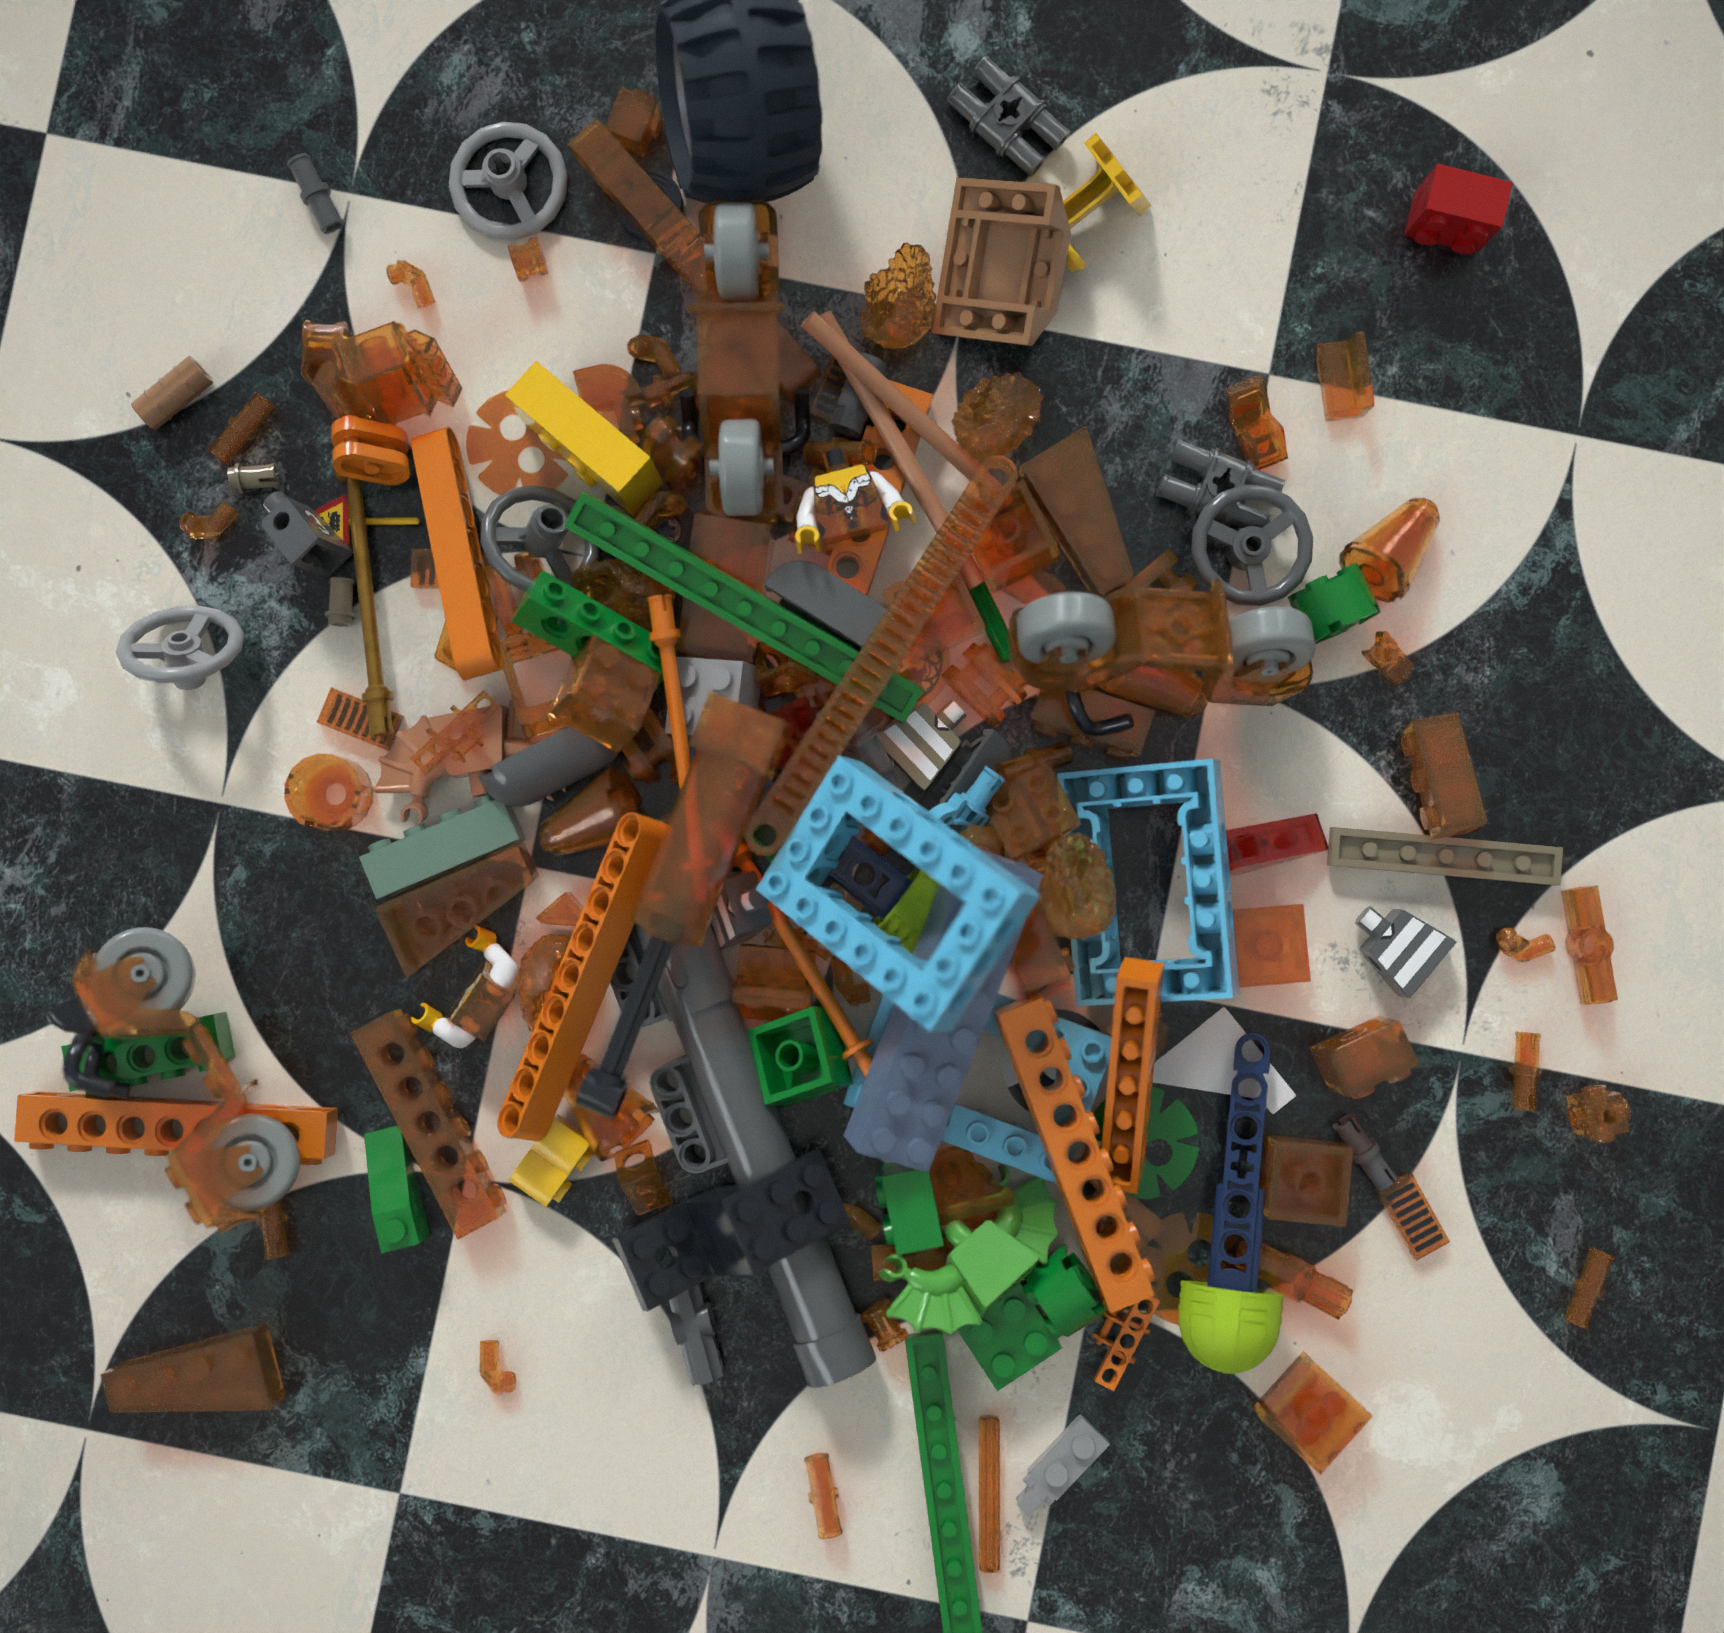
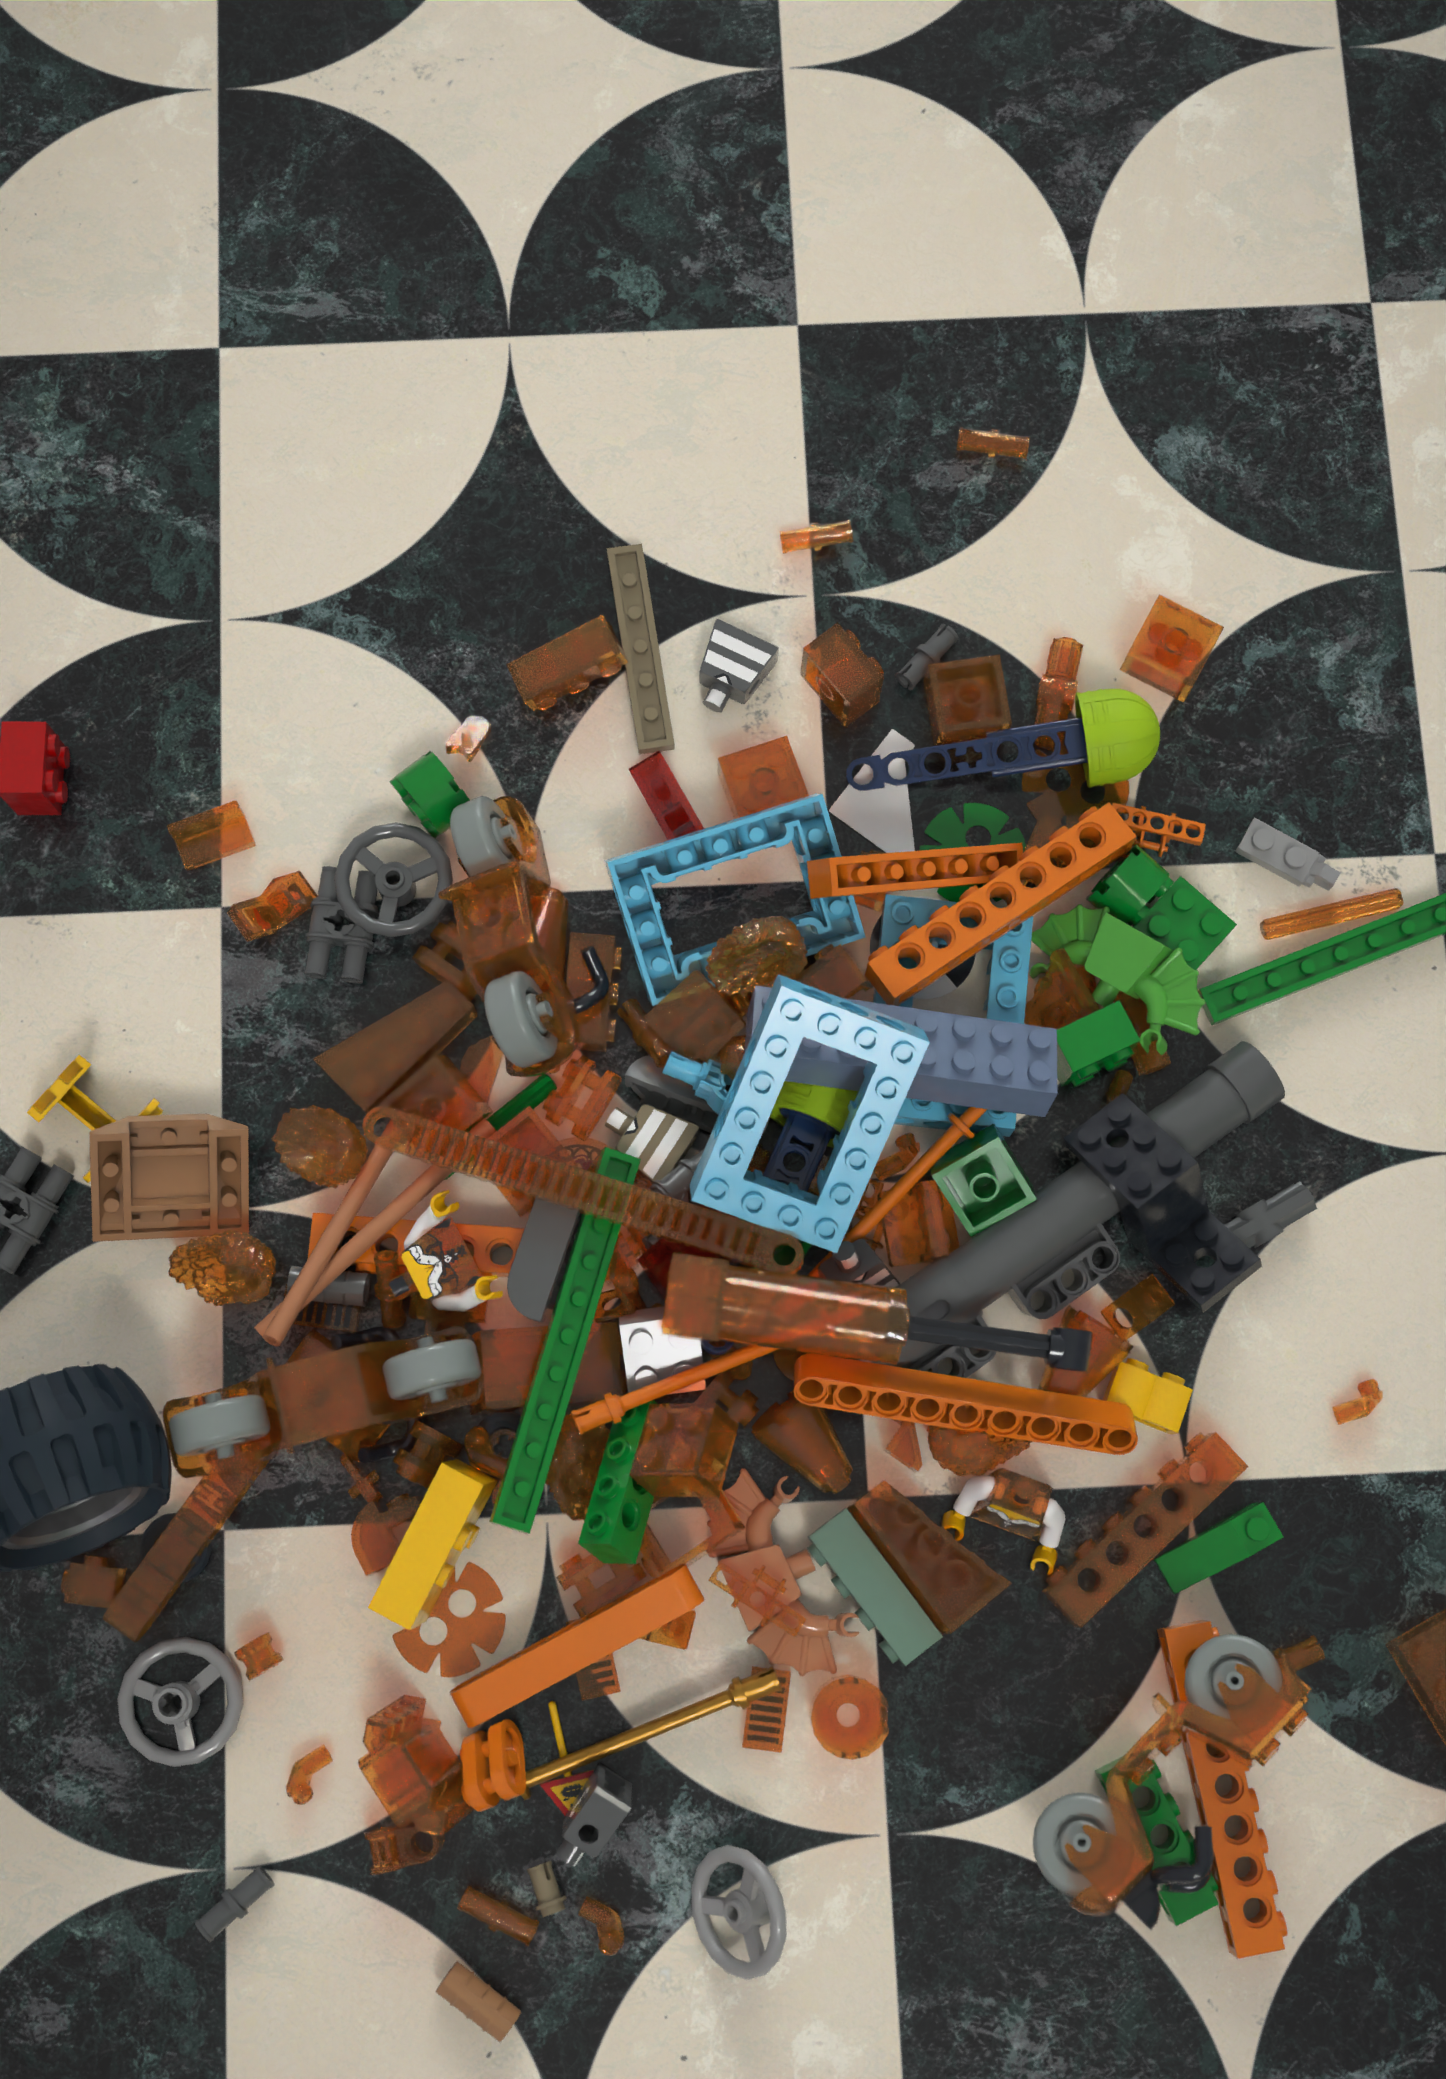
camera: 110 degrees left, 10 degrees down
dark tan pin [325,577,356,627] -> none
dark grey brick [479,709,624,807] -> none
dark grey piece [481,485,600,592] -> none
clear orange arm [627,335,681,379] -> none
clear orange pin [804,1453,843,1539] -> none
clear orange bush [861,1299,908,1352] -> none
clear orange cone [1339,498,1440,603] -> none
clear orange tile [1375,1172,1450,1260] -> none
clear orange arm [1496,928,1556,962] -> none
clear orange piece [1561,885,1618,1005] -> none
clear orange brick [1566,1085,1631,1143] -> none

